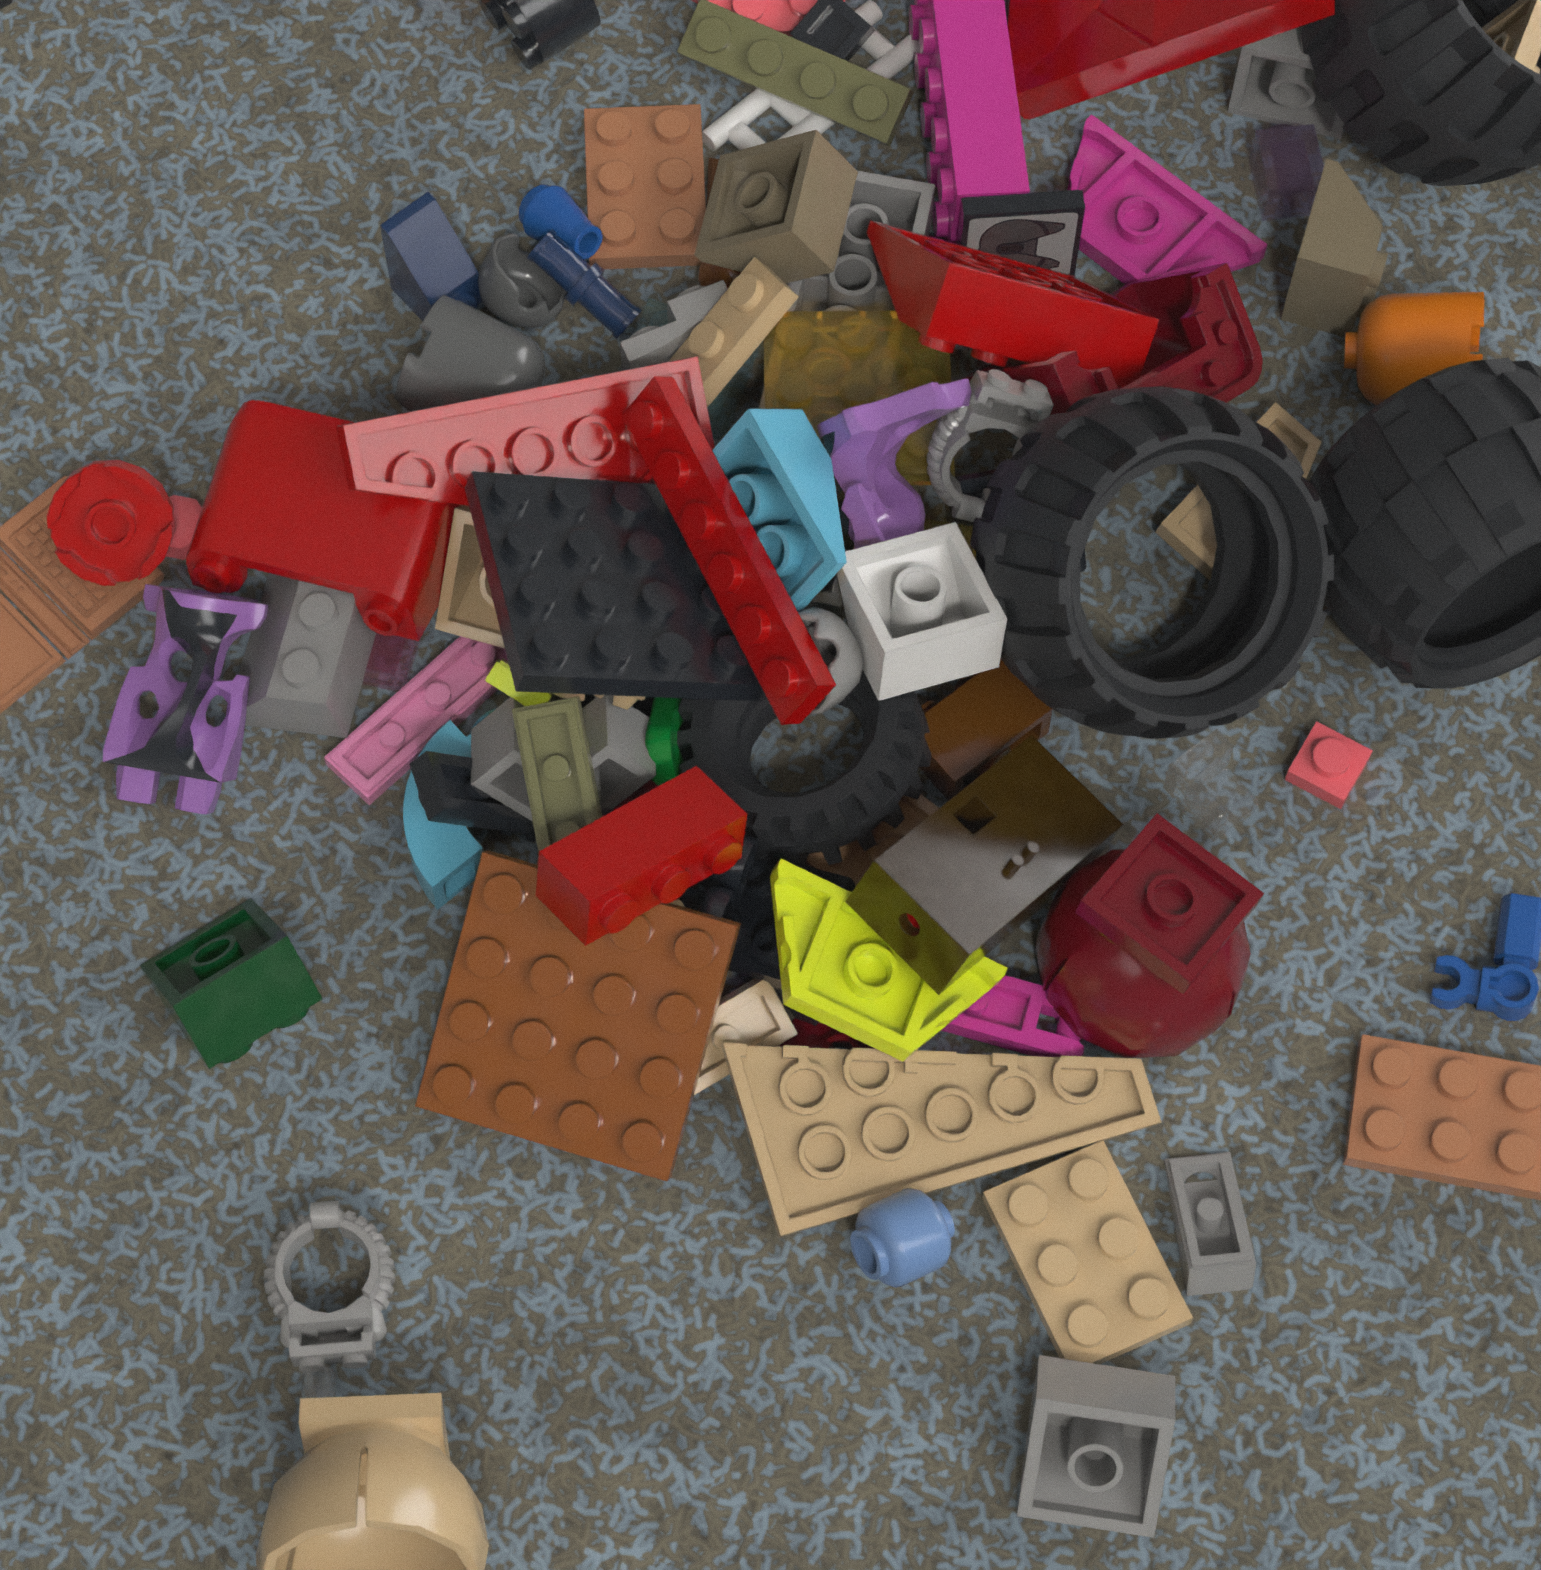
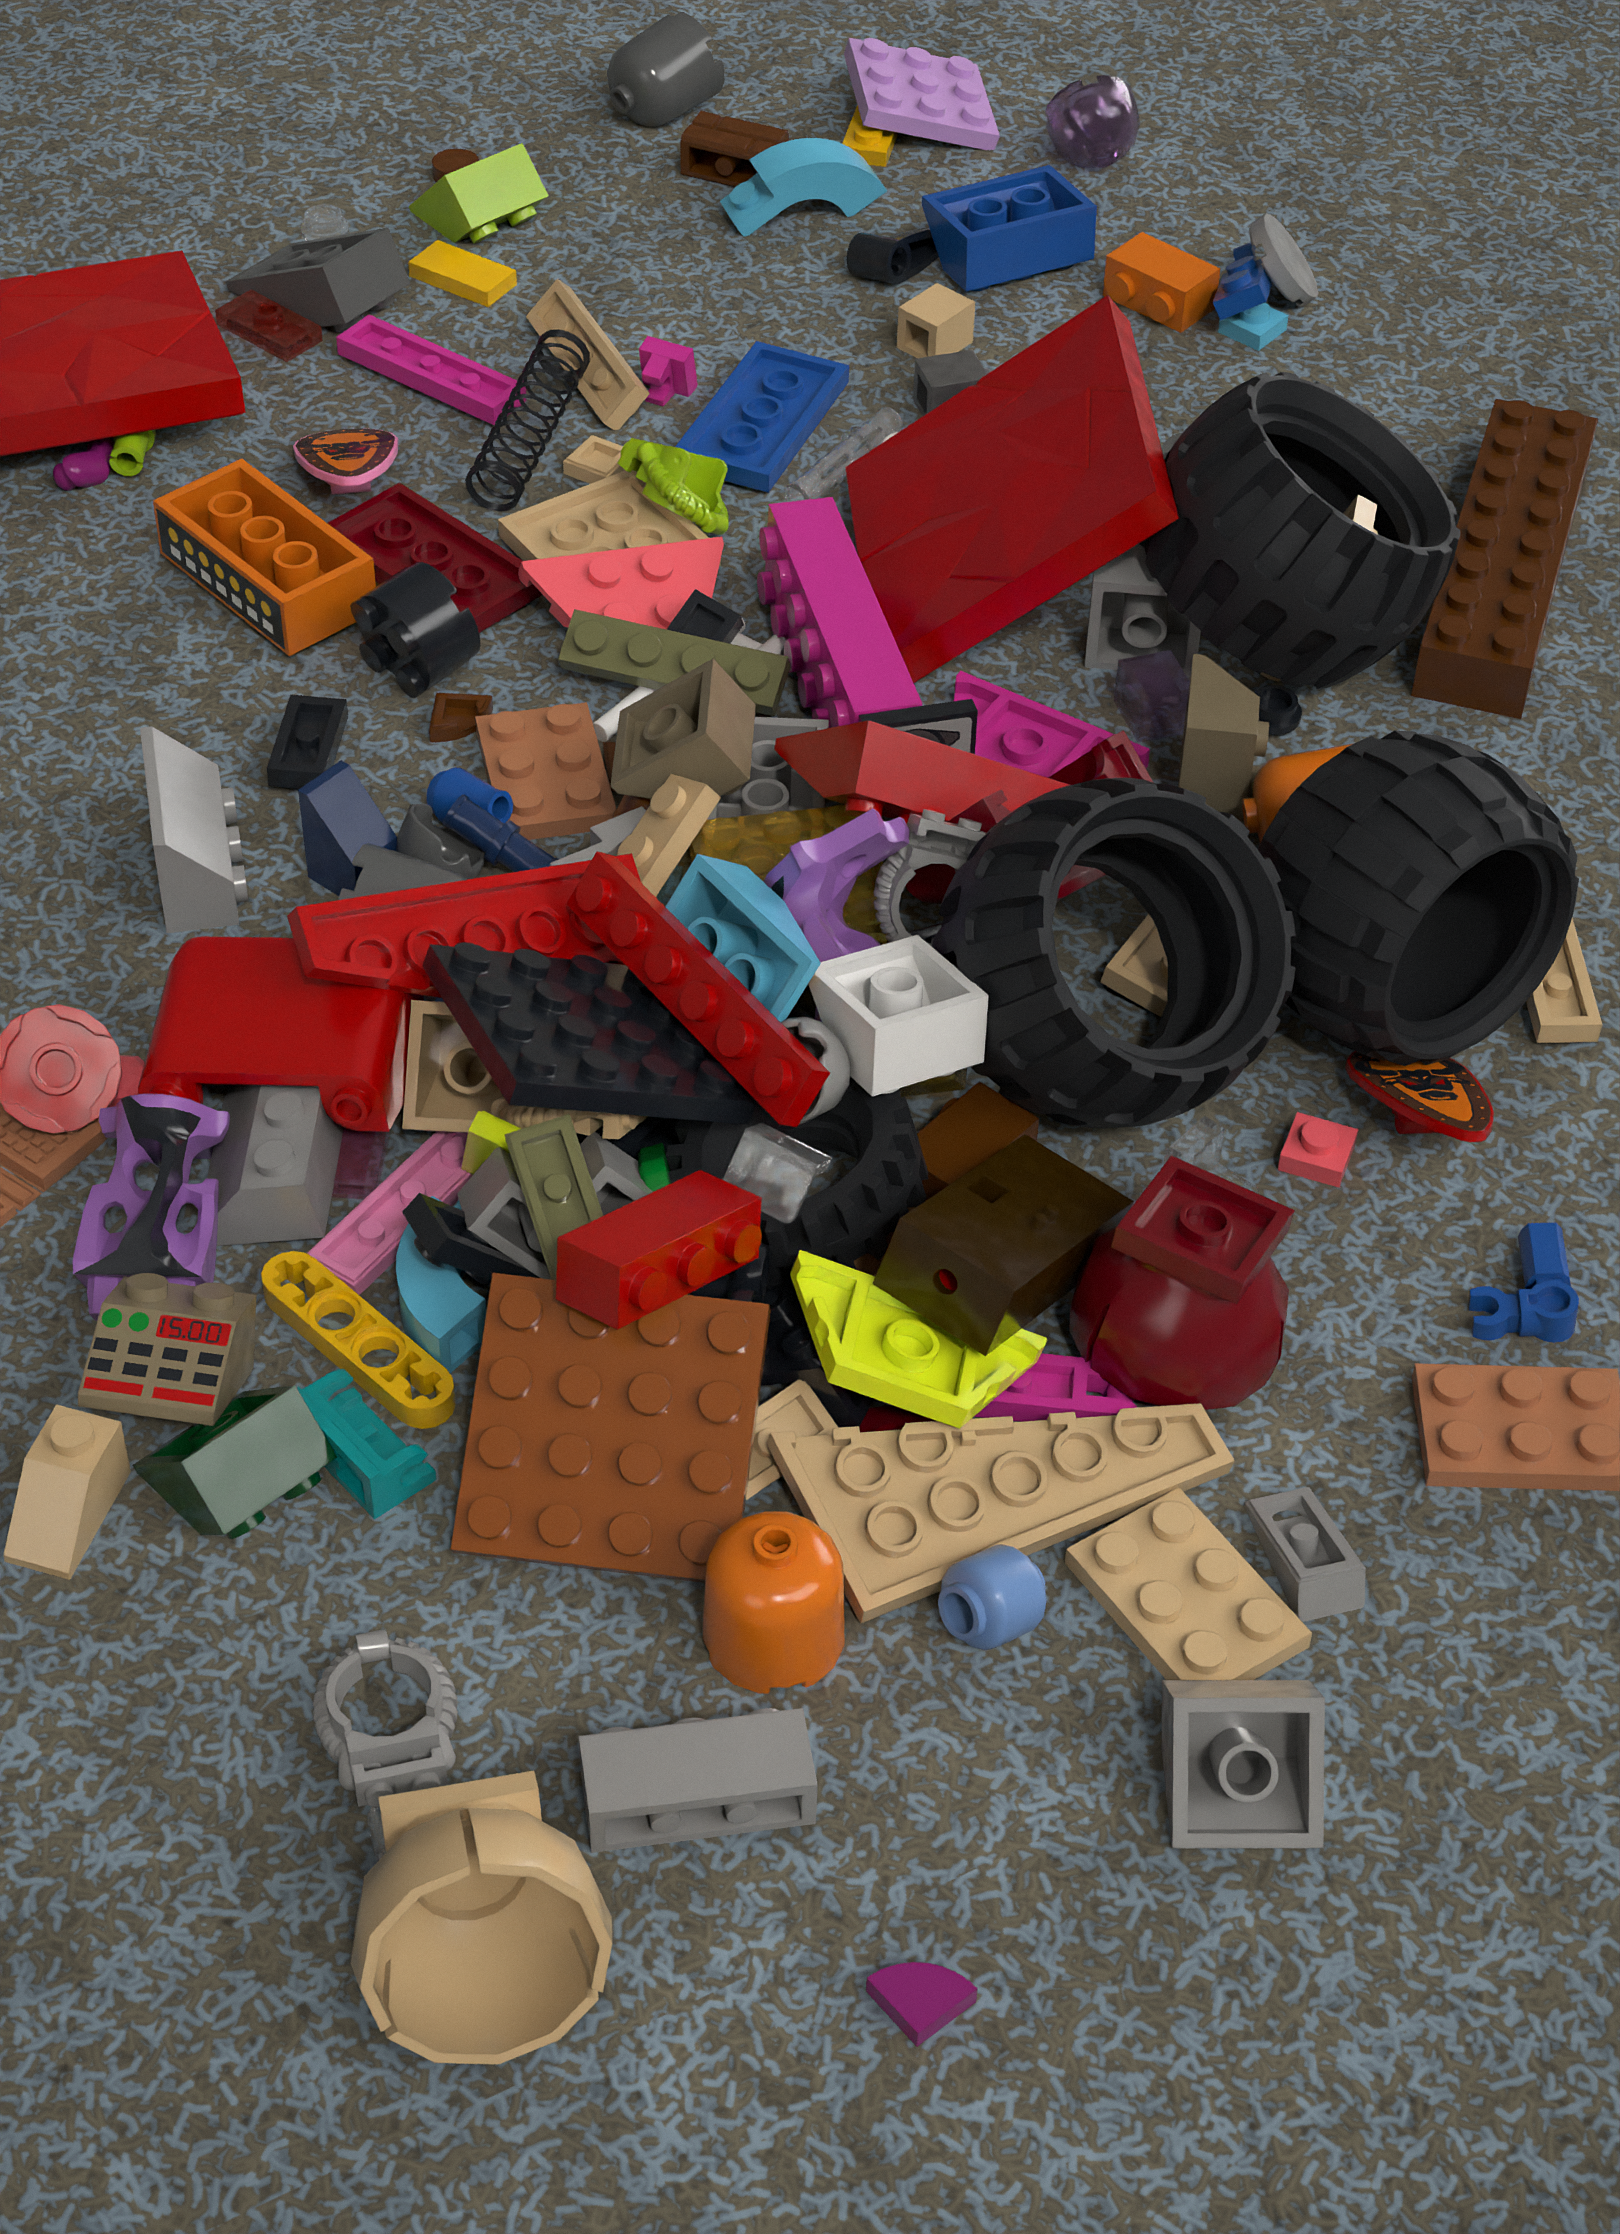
camera: 10 degrees left, 20 degrees down
none -> tan slope [3,1404,131,1580]
none -> dark tan slope [78,1273,256,1426]
none -> light grey slope [140,726,248,933]
none -> yellow beam [261,1251,456,1429]
none -> black plate [267,695,348,789]
none -> teal hinge [297,1369,437,1520]
none -> reddish brown tile [429,693,493,742]
none -> light grey brick [579,1708,818,1853]
none -> orange cylinder [702,1511,845,1693]
none -> clear panel [723,1123,832,1223]
none -> black plate [1255,685,1302,735]
none -> shield [1345,1051,1494,1142]

